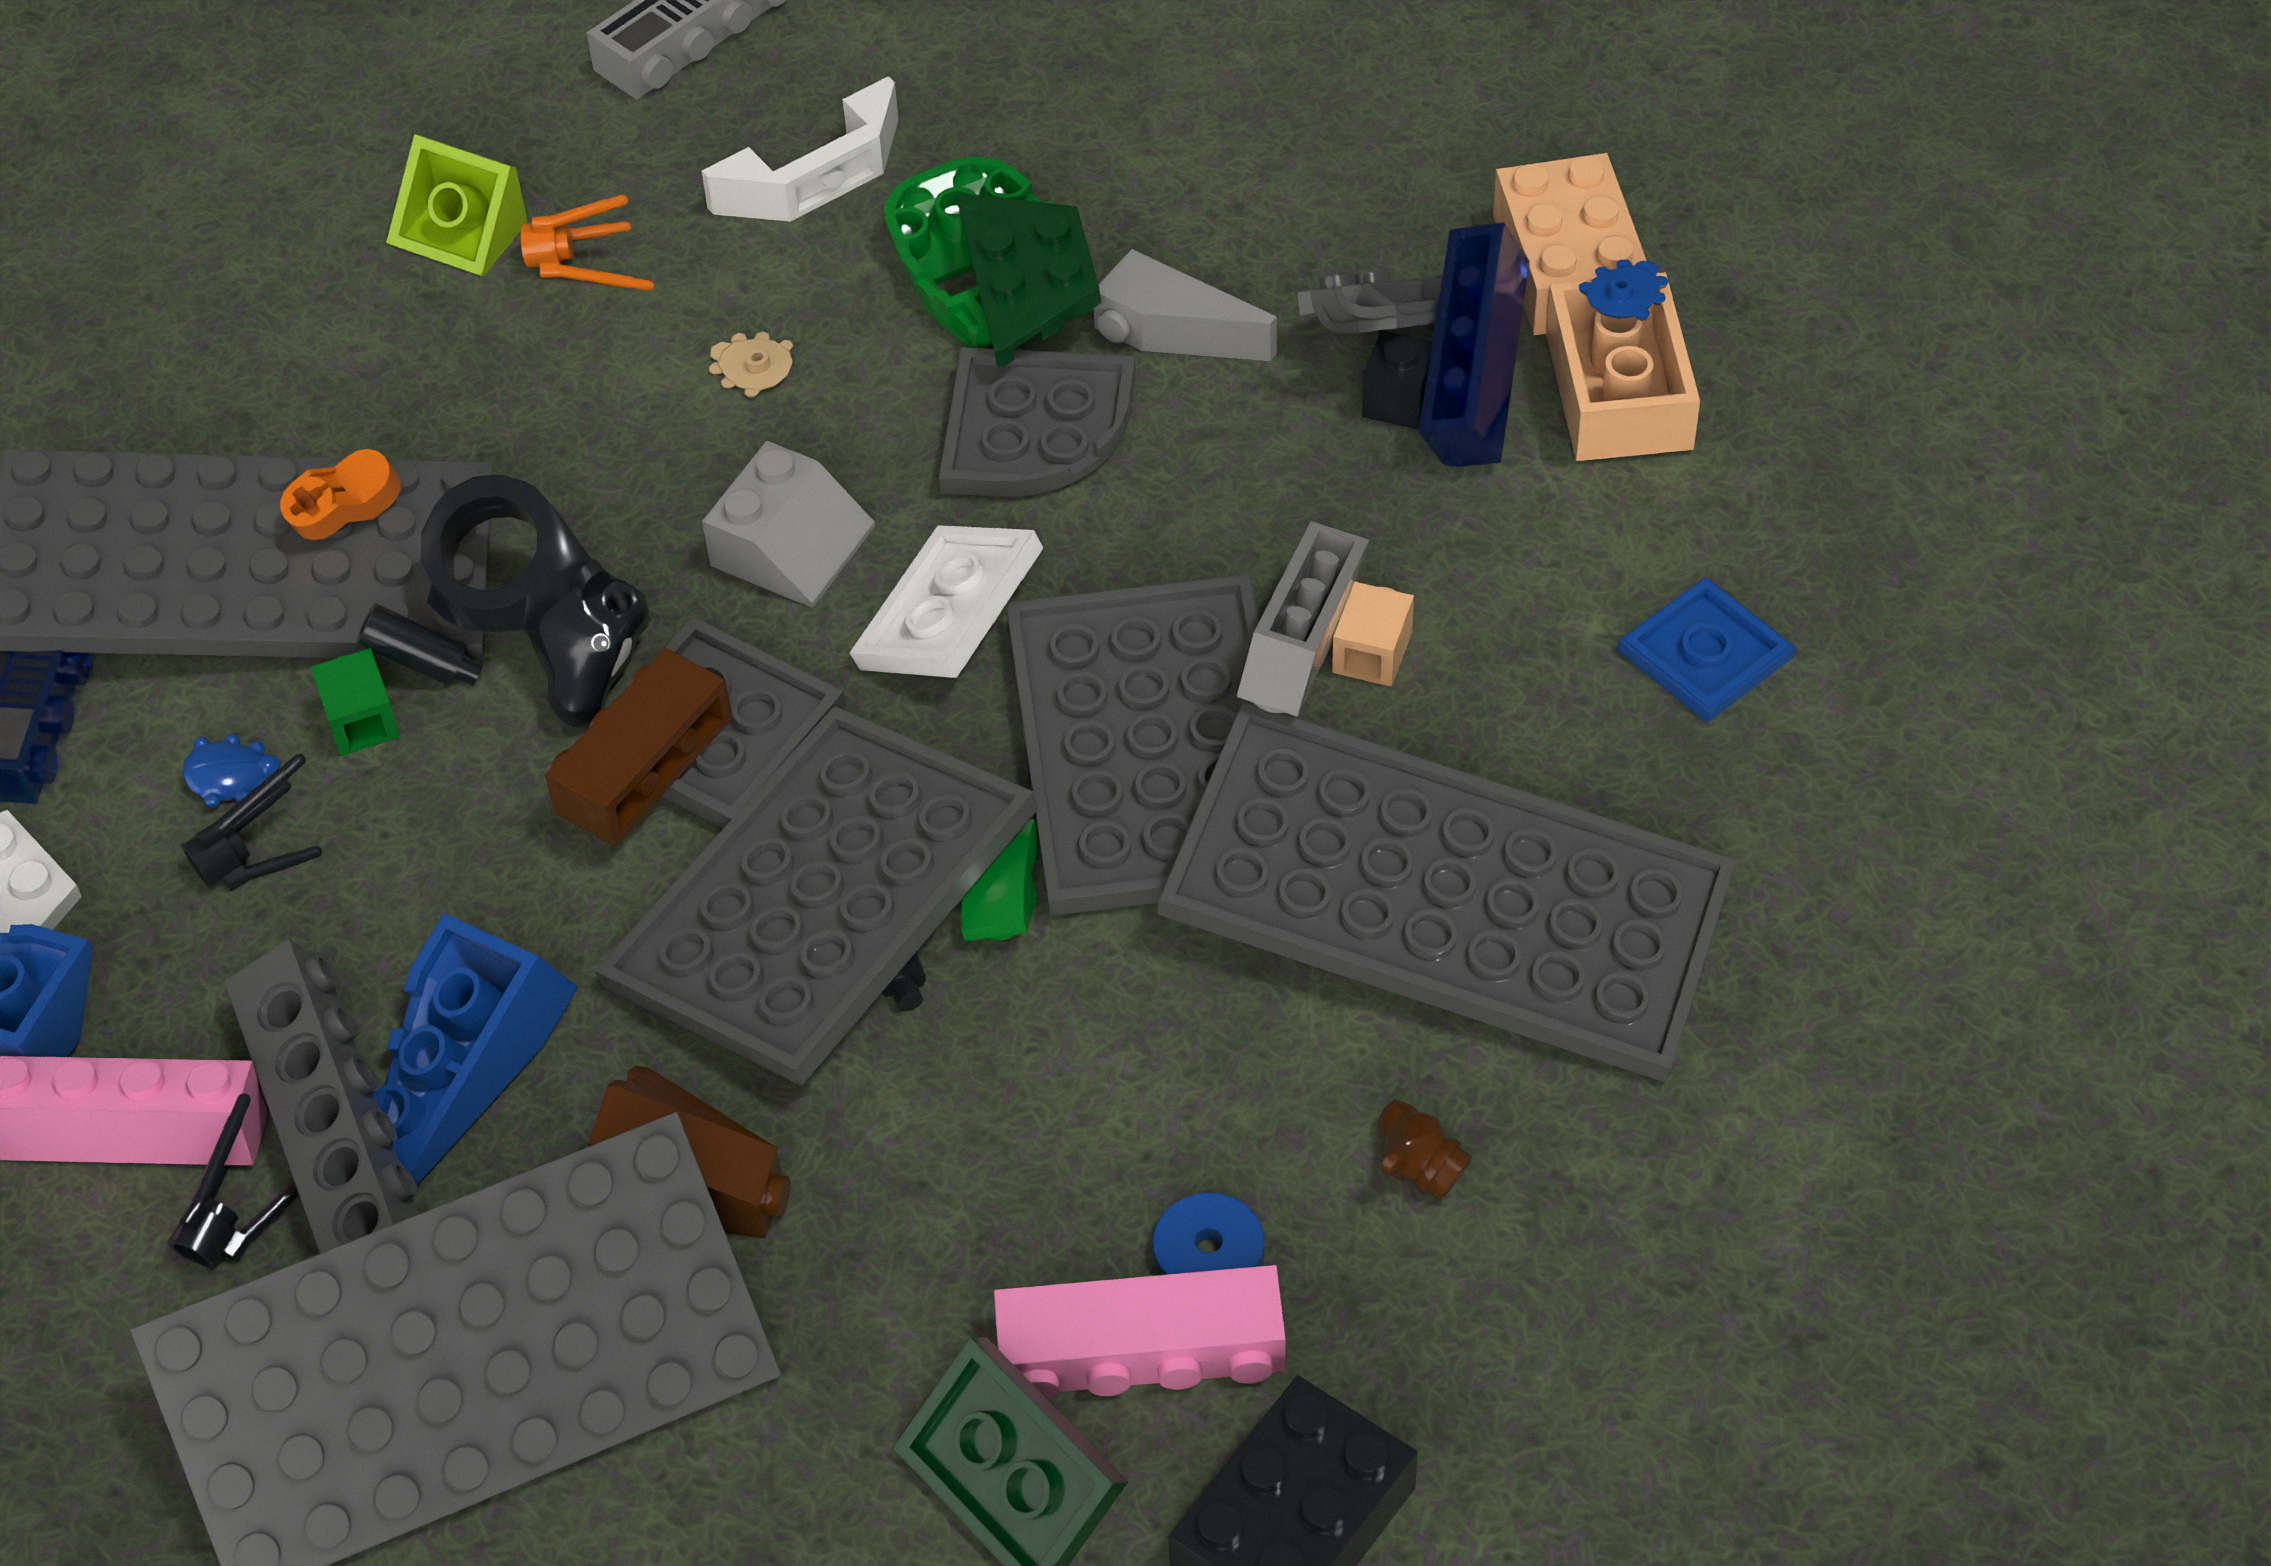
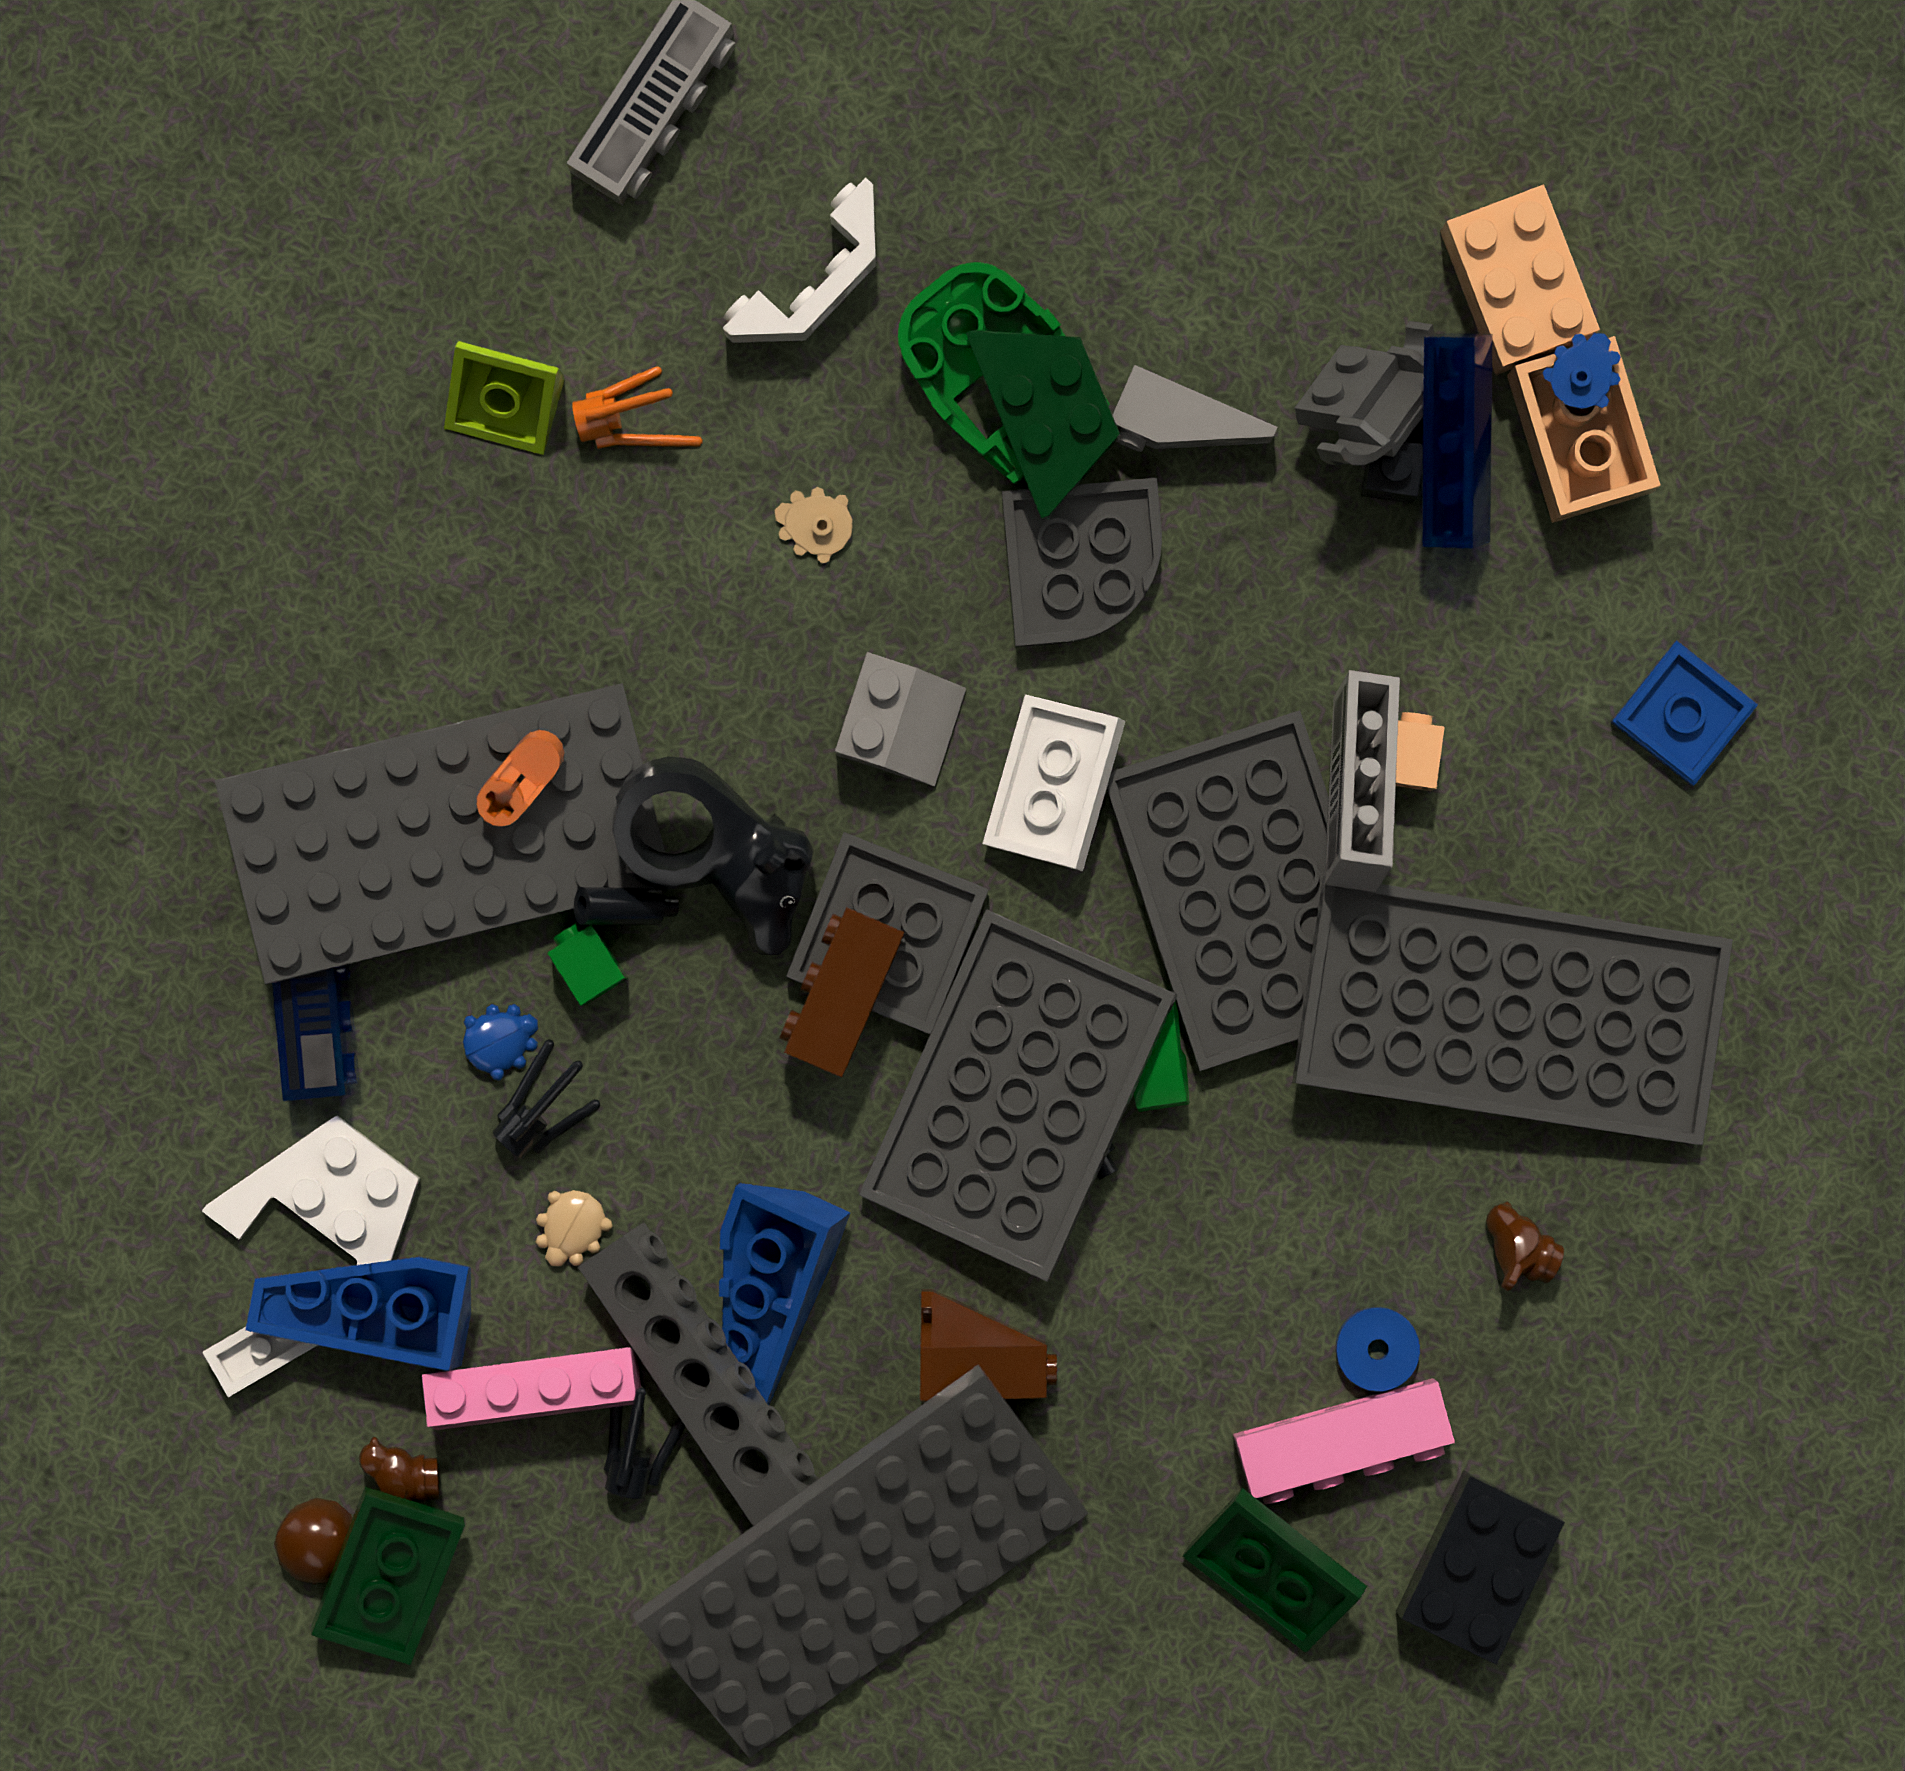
camera: 15 degrees left, 35 degrees up
none -> tan piece [536,1190,613,1266]

